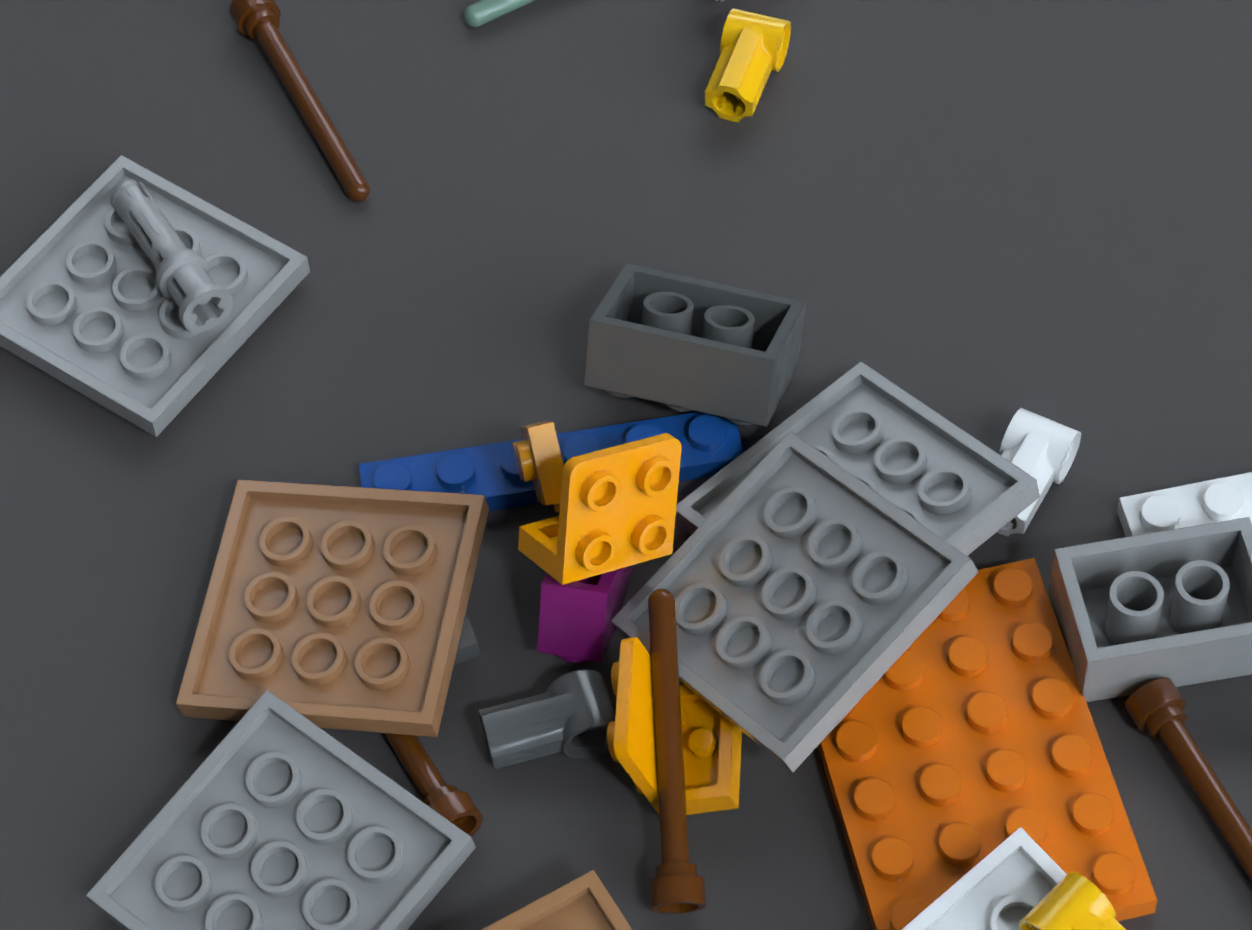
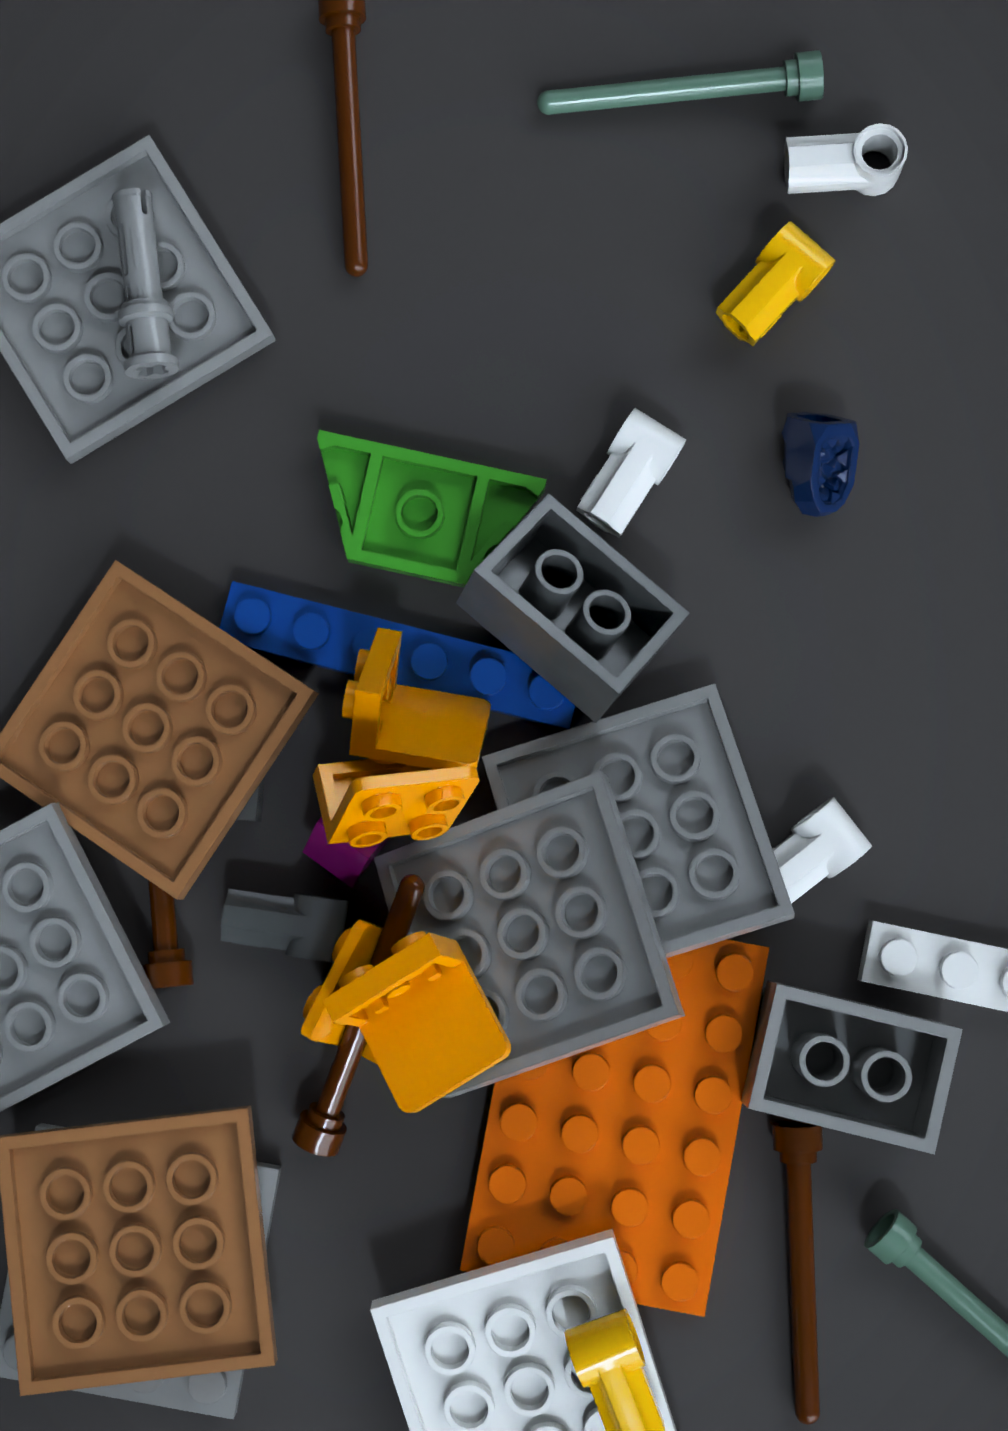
camera: 20 degrees right, 30 degrees up
none -> bright green wing [317,430,547,588]
none -> light orange bracket [322,931,511,1113]
none -> white piece [576,408,686,538]
none -> dark blue rock [782,412,860,517]

